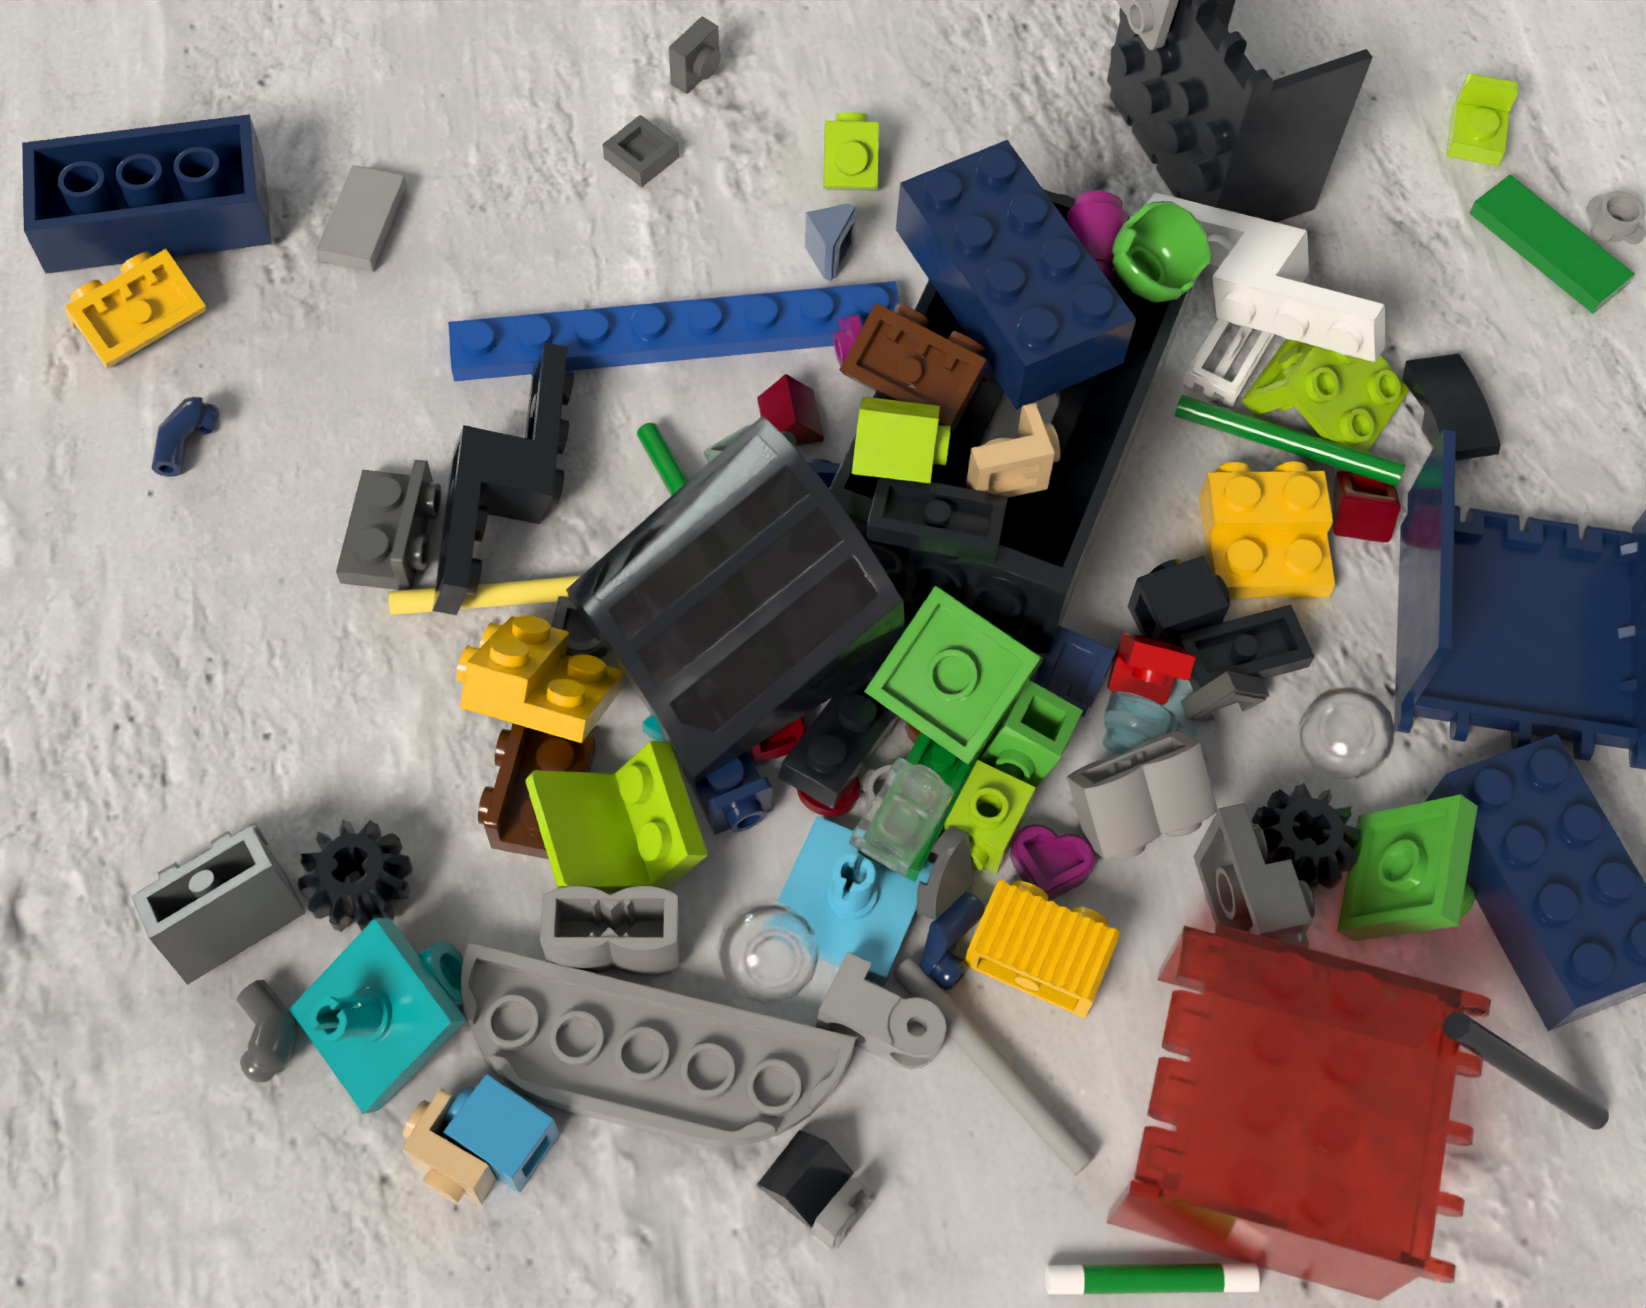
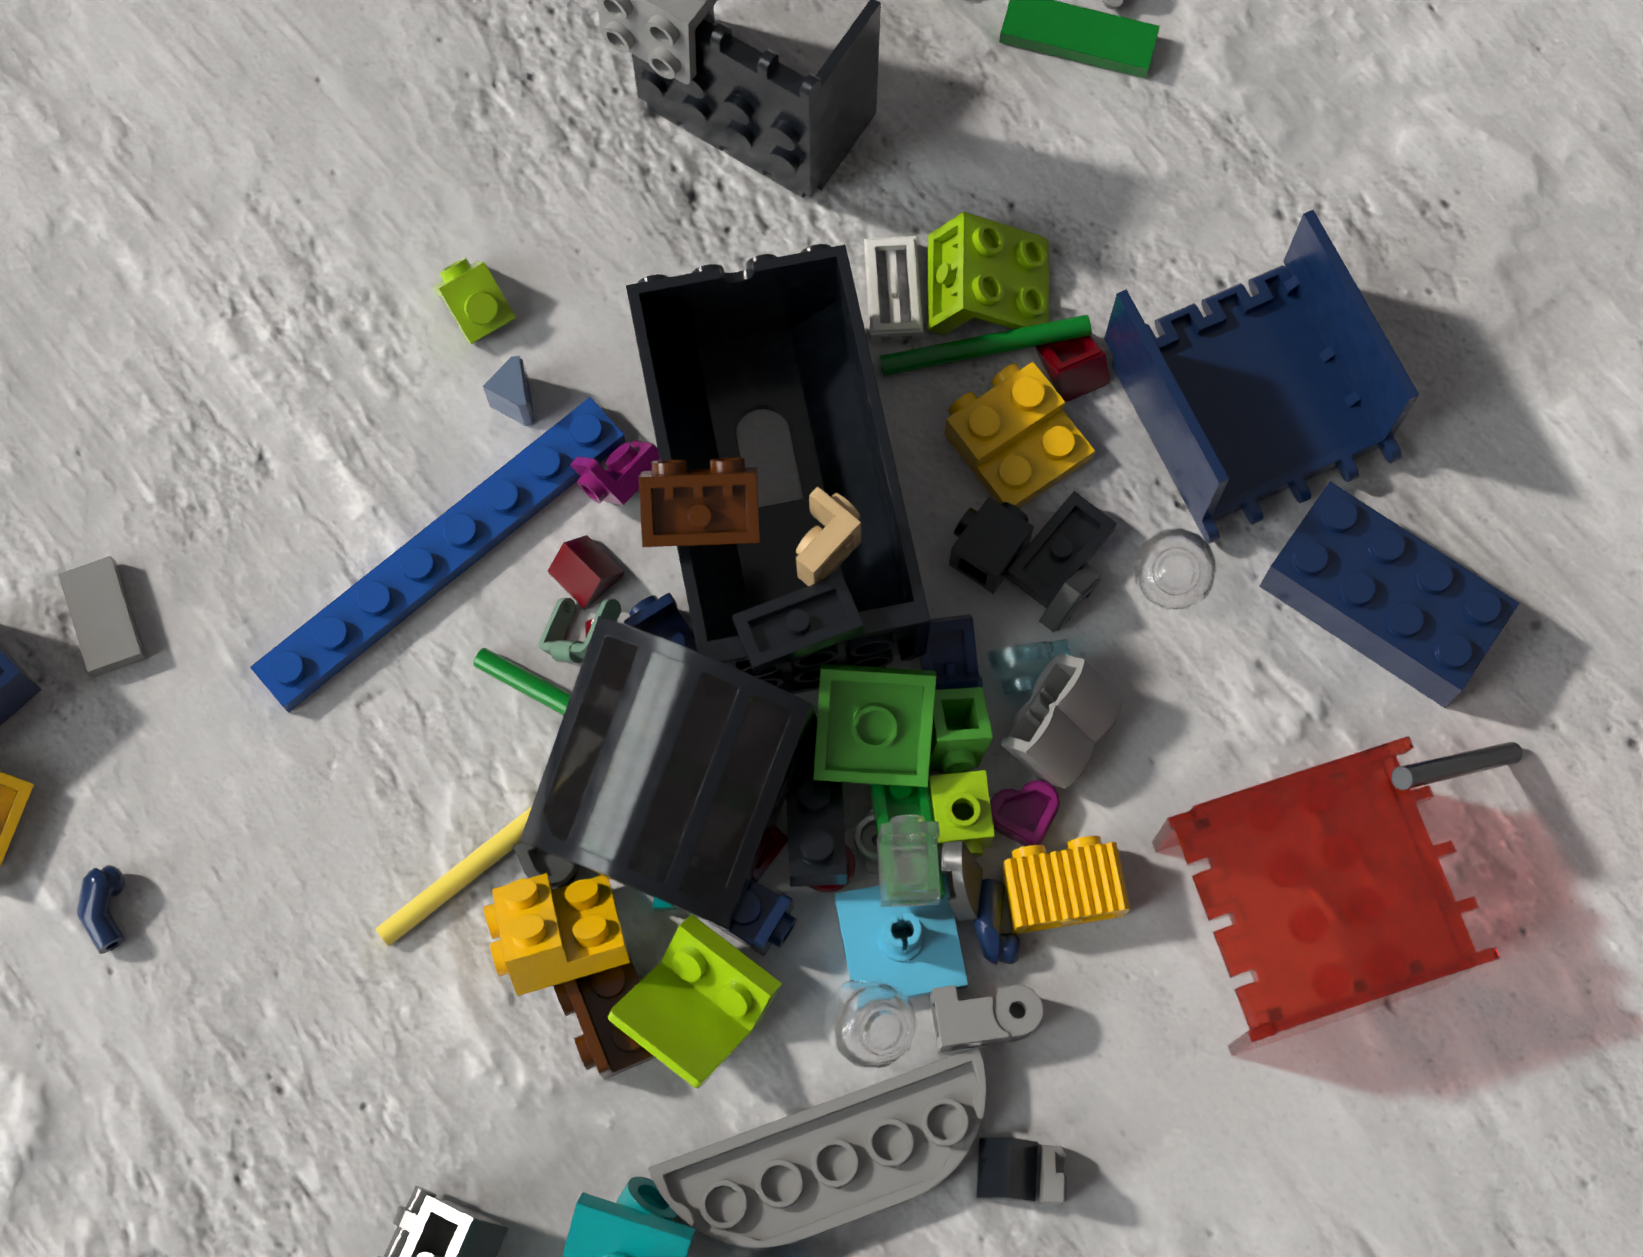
camera: 30 degrees left, 10 degrees up
black gear [298,819,413,933] -> none
dark grey bracket [336,459,441,590] -> none
black bracket [432,342,574,615] -> none
light grey brick [540,886,681,975] -> none
dark grey tile [602,114,679,188] -> none
dark grey plate [669,16,721,94] -> none
lime brick [852,397,951,483] -> none
light grey bar [893,956,1095,1176] -> none
dark blue brick [896,140,1136,410] -> none
green bar [1045,1263,1260,1295] -> none
magenta cone [1067,191,1128,282] -> none
red bracket [1107,631,1196,705] -> none
bright green hair [1111,201,1211,303] -> none
white bracket [1147,192,1385,362] -> none
dark grey plate [1193,803,1315,979] -> none
black gear [1251,783,1361,893] -> none
bright green tile [1337,794,1478,941] -> none
black slope [1402,353,1501,461] -> none

